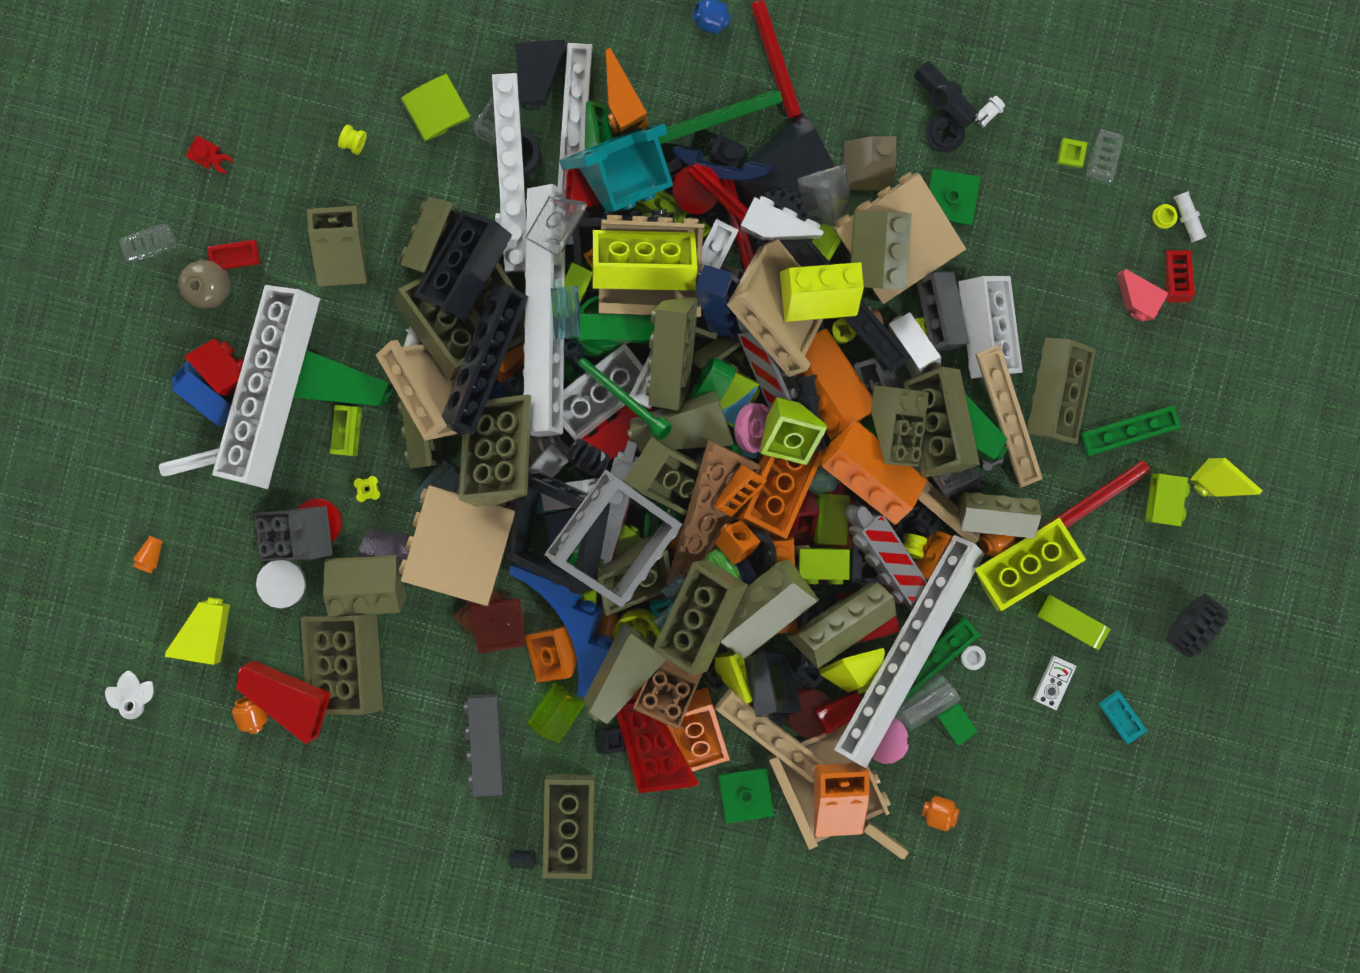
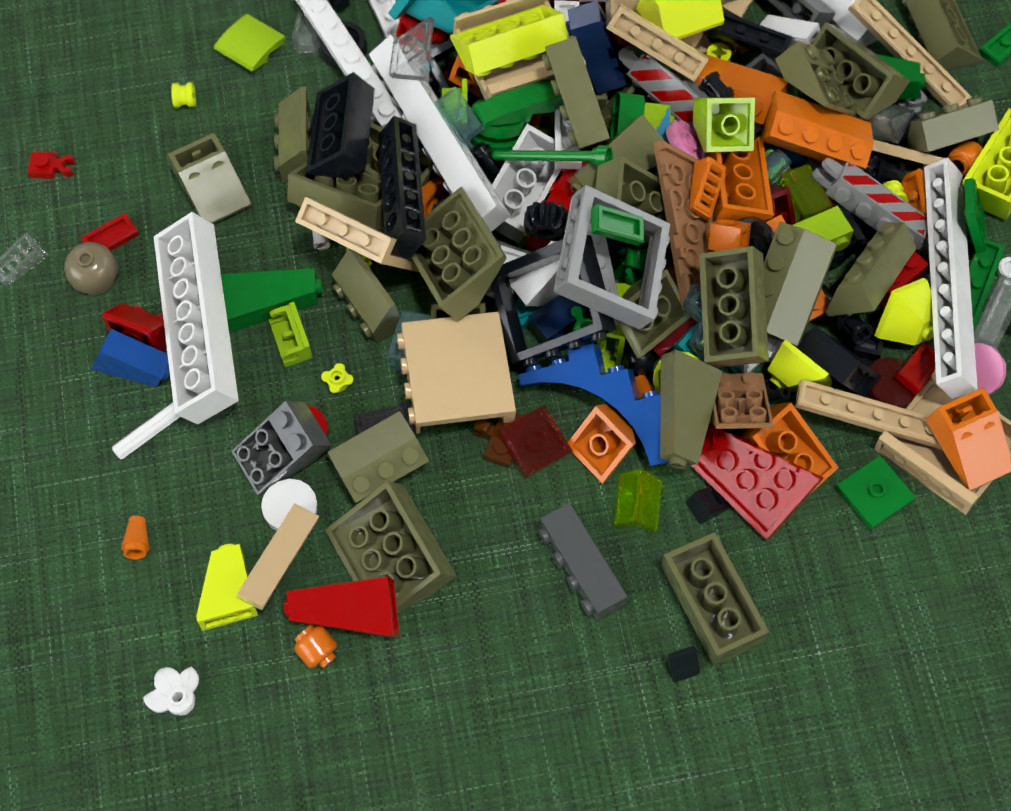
camera: 25 degrees left, 25 degrees down
none -> tan tile [237,503,319,610]
none -> green tile [591,204,644,246]
none -> green plate [963,178,986,253]

